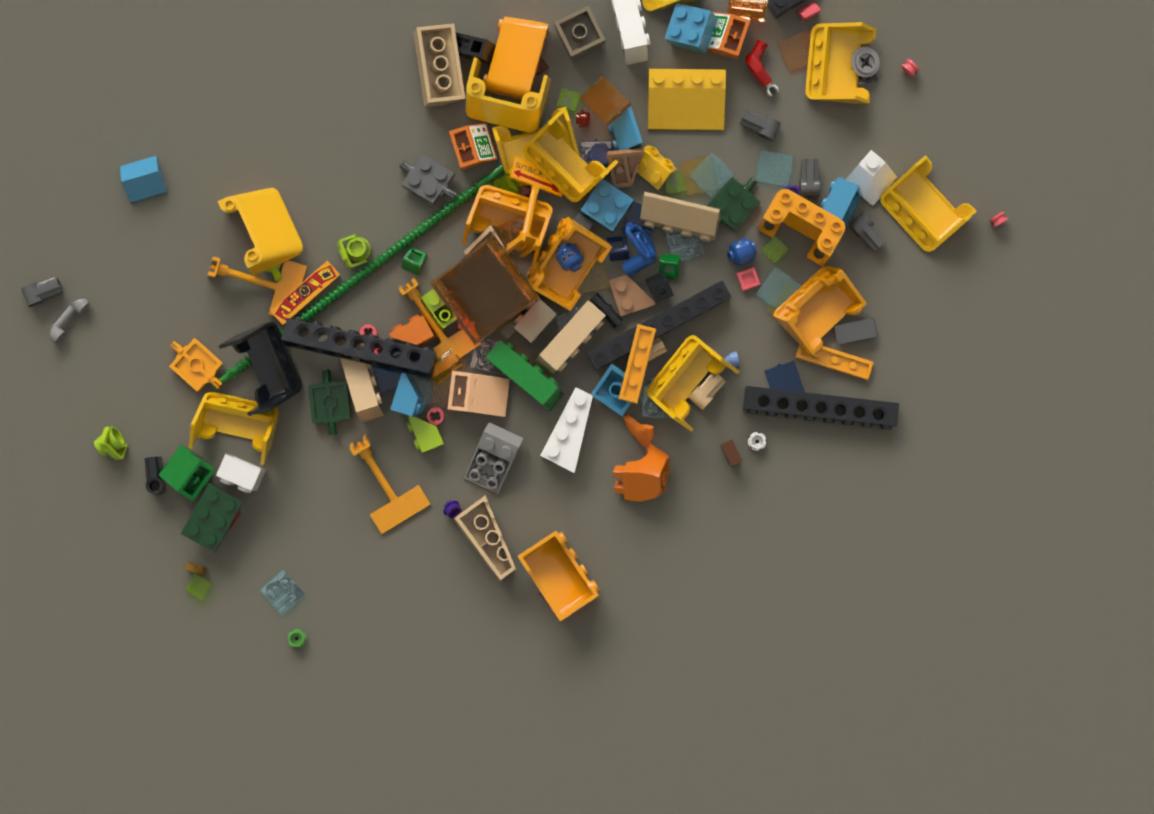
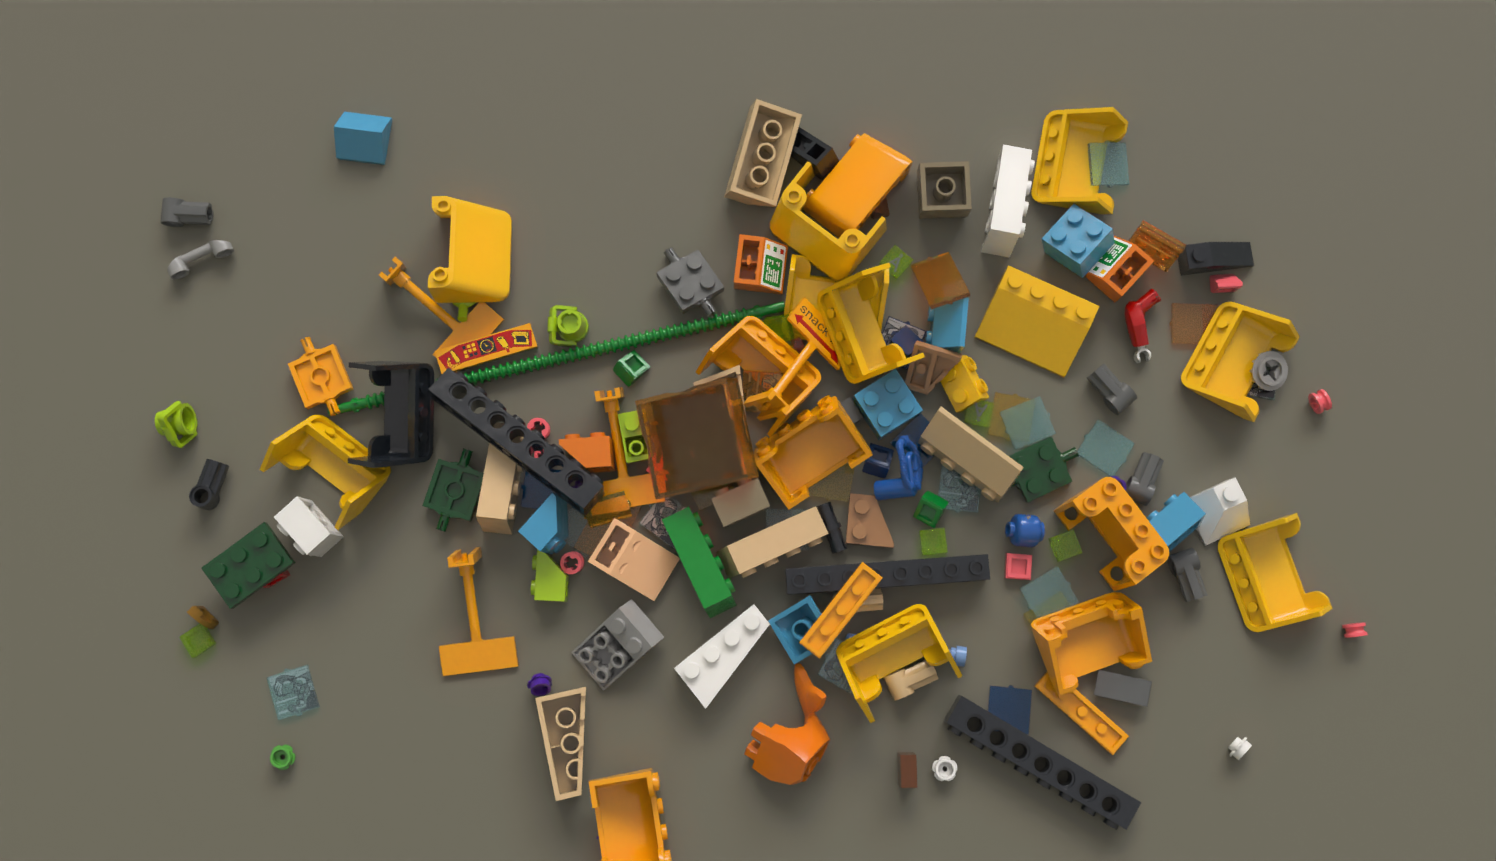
camera: 25 degrees right, 5 degrees down
green slope [159,444,216,501] -> none
blue head [556,243,584,272] -> none
clear red plate [576,109,590,128] -> none
black brick [645,272,674,303] -> none
none -> clear neon green tile [919,528,948,556]
none -> white plate [1228,737,1252,760]

